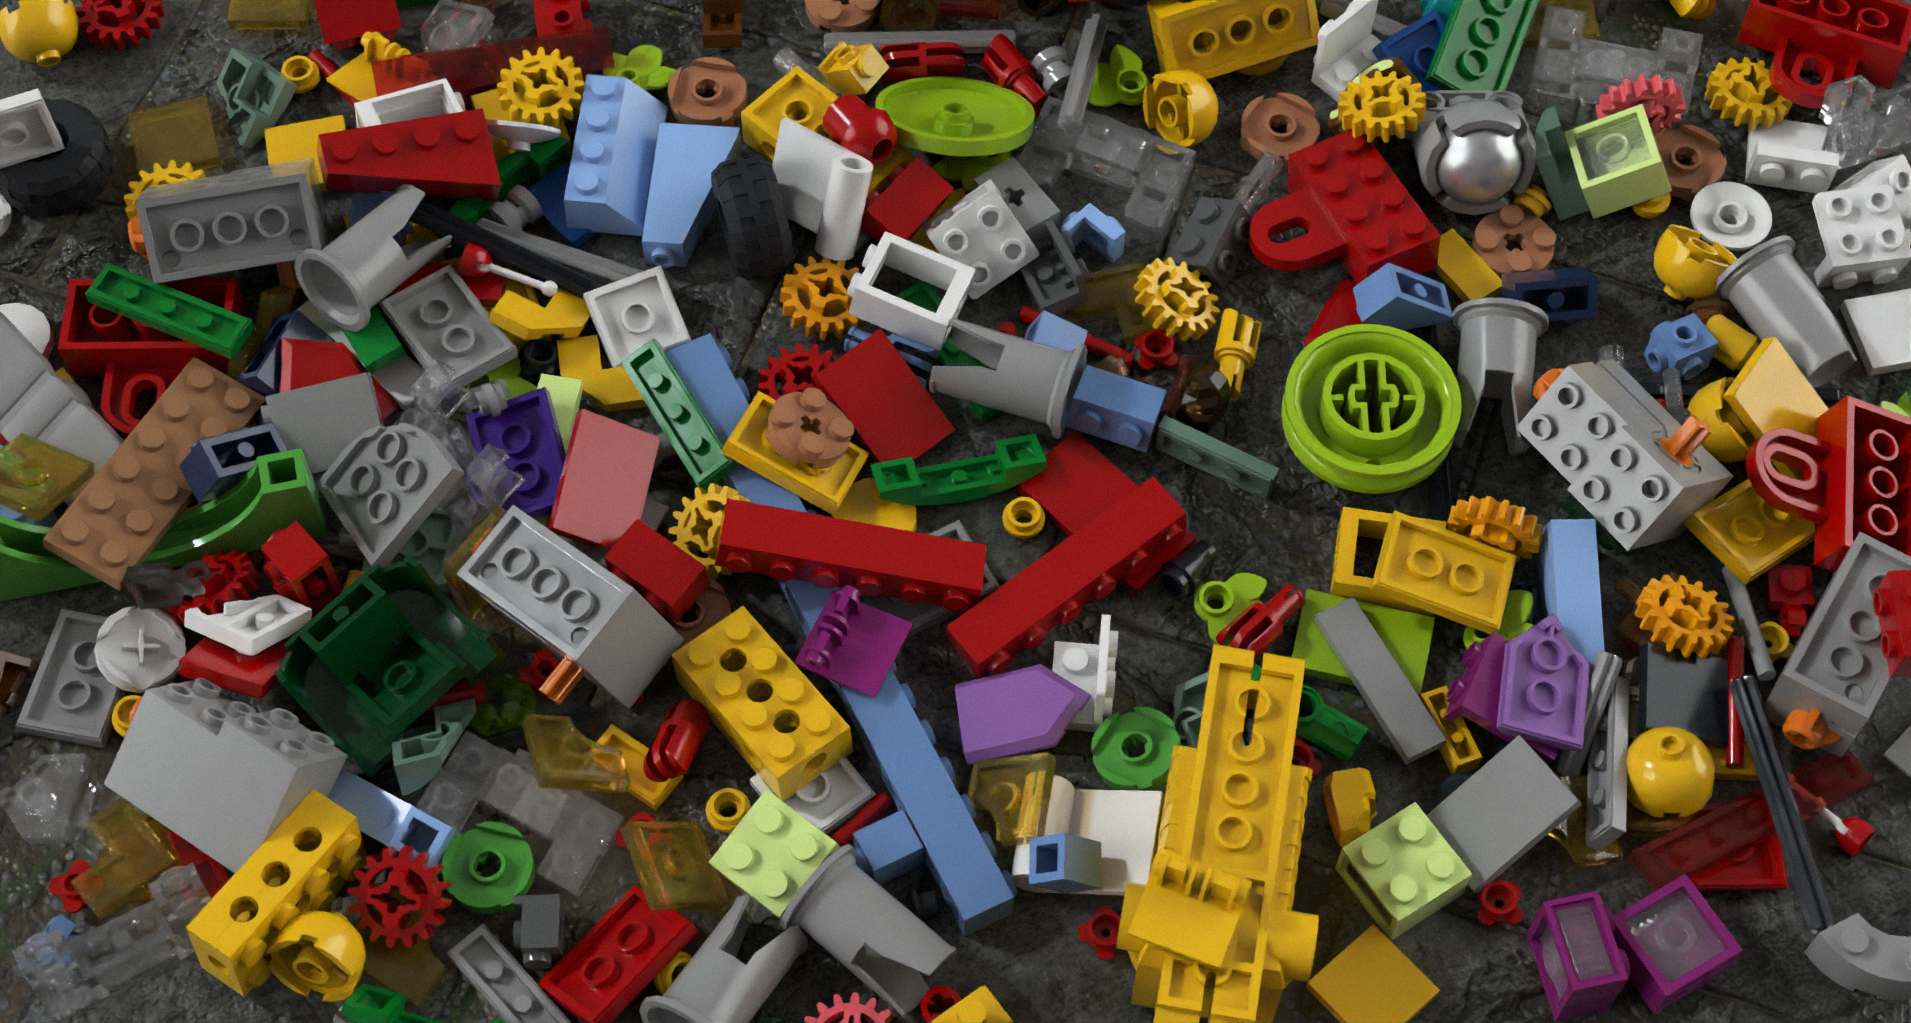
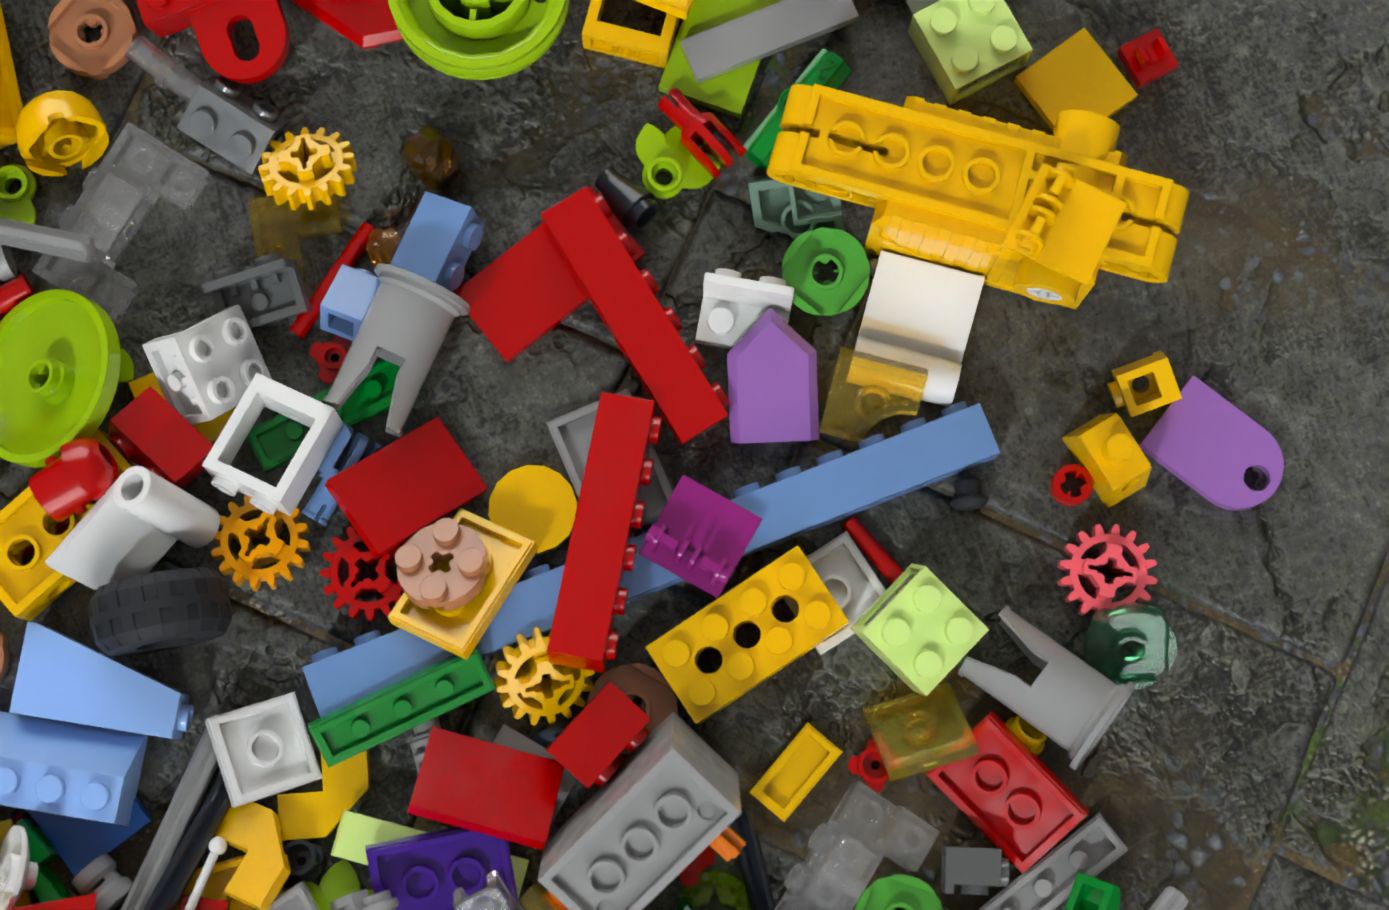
camera: 85 degrees left, 20 degrees up
clear yellow tile [522,714,631,793] -> none
red arm [643,699,709,782] -> none
yellow plate [706,788,751,833] -> none
light grey piece [780,844,958,1018] -> none
medium blue brick [853,810,924,885] -> none
green slope [870,434,1047,505] -> none
light grey brick [974,157,1061,244] -> none
yellow plate [1002,497,1045,539] -> none
brick [1029,832,1101,894] -> none
light blue bracket [1061,203,1125,263] -> none
red plate [1078,906,1121,961] -> none
red plate [1134,329,1179,371] -> none
sand green tile [1155,415,1280,501] -> none
clear red hinge [1158,354,1195,424] -> none
yellow arm [1214,308,1262,401] -> none
yellow rock [1323,767,1377,847] -> none

